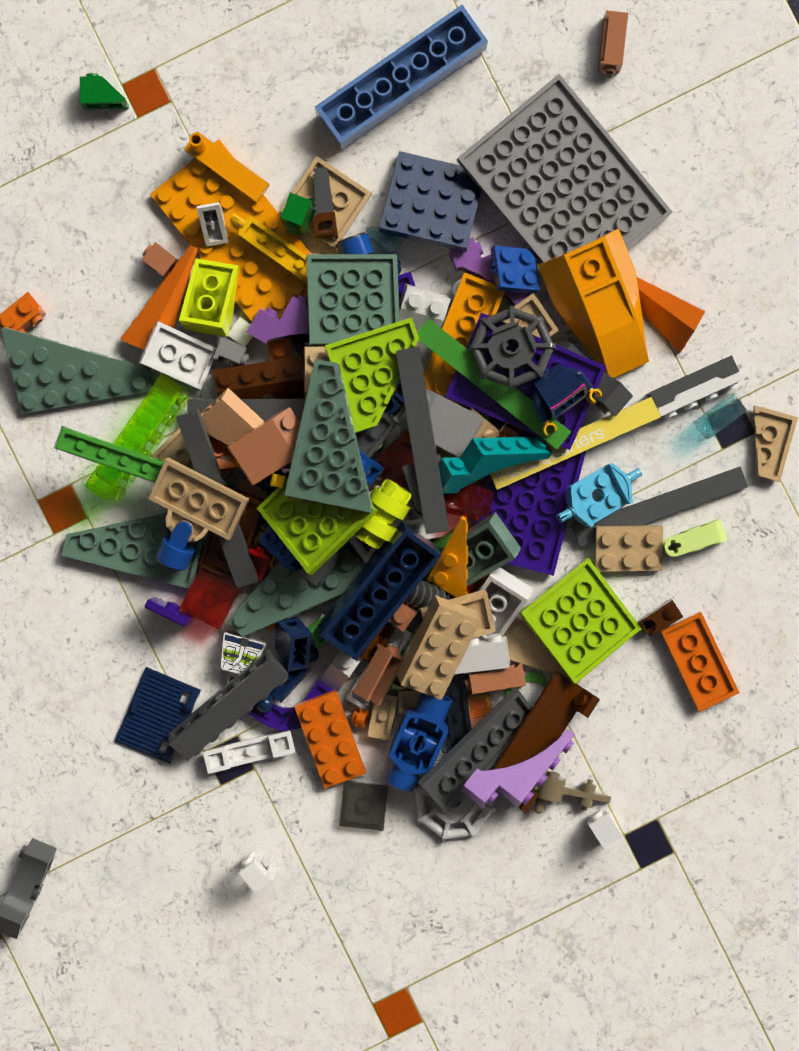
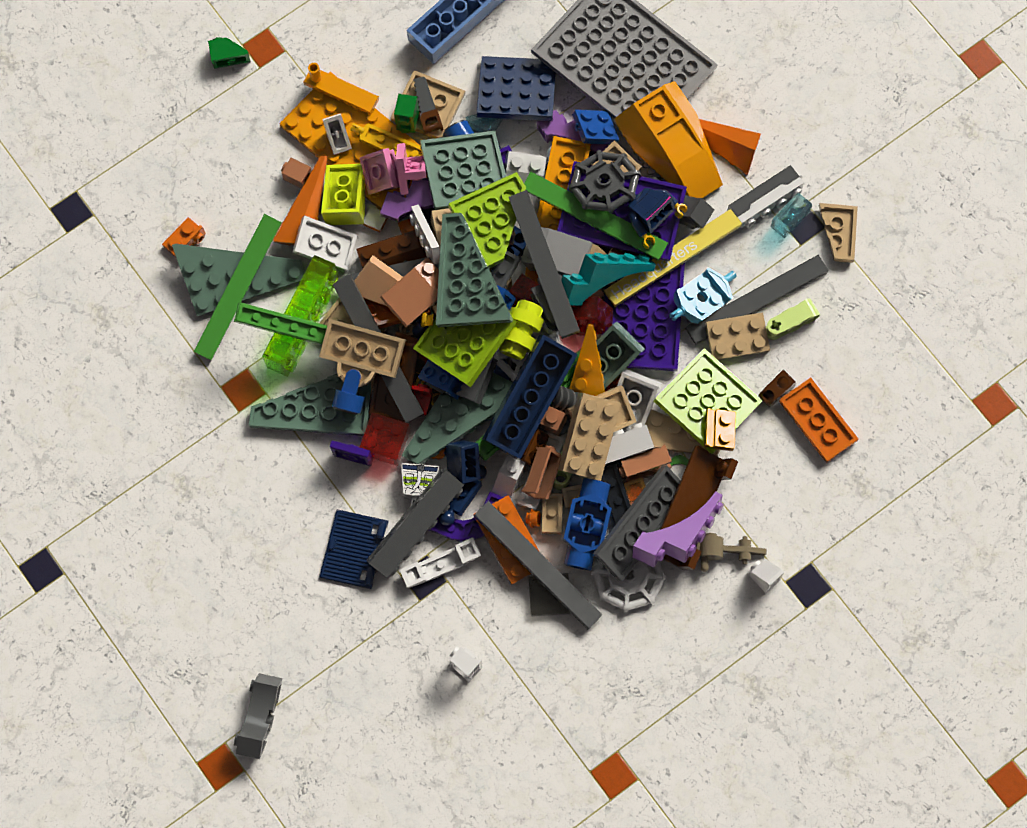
camera: 10 degrees left, 15 degrees down
light grey brick [213,337,250,367] -> none
none -> bright green tile [194,214,282,361]
none -> bright pink bracket [360,148,400,195]
none -> bright pink bracket [396,143,426,195]
none -> white plate [409,205,440,264]
none -> dark grey tile [474,501,602,630]
none -> plate [704,408,736,451]

